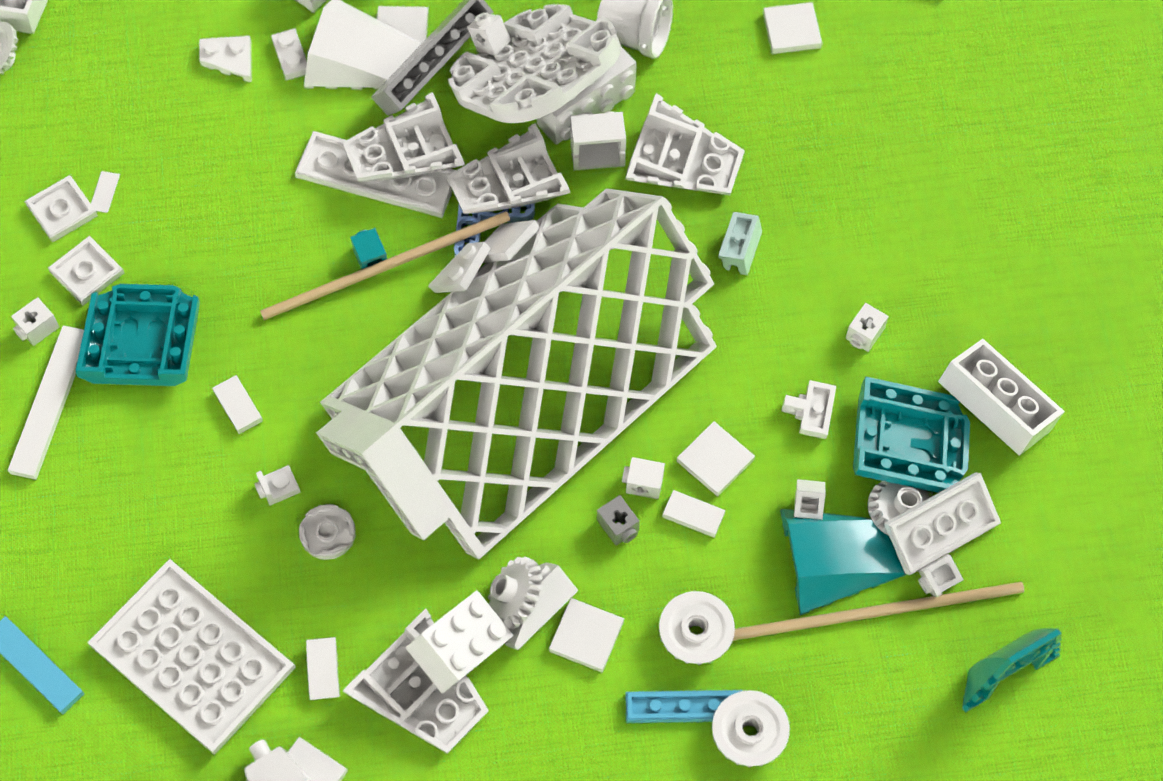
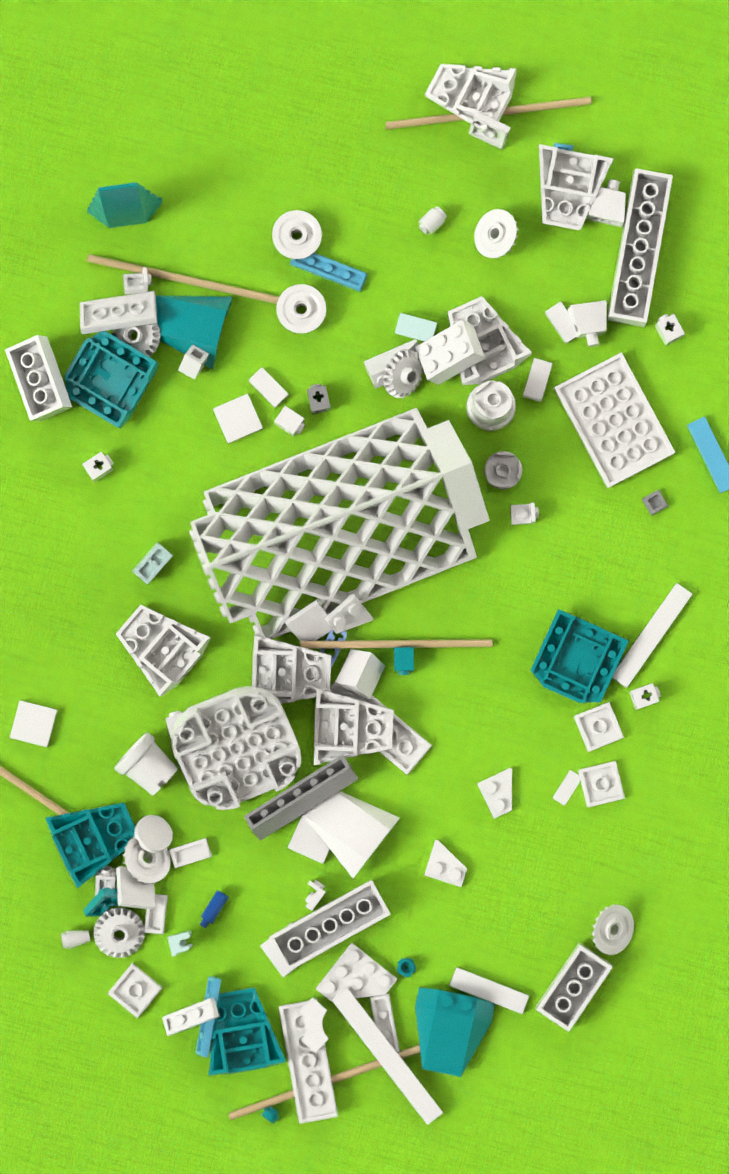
camera: 160 degrees left, 20 degrees up
white tile [212,375,263,434] -> none
white plate [271,29,307,80] -> none
white brick [467,13,511,55] -> none
white tile [549,598,624,673] -> none
white piece [571,111,626,170] -> none
white hinge [782,380,836,439] -> none
none -> white slope [335,649,385,700]
none -> light aqua hinge [395,313,437,341]
none -> white piece [466,381,516,431]
none -> white wing [477,768,512,818]
none -> light grey tile [642,490,668,516]

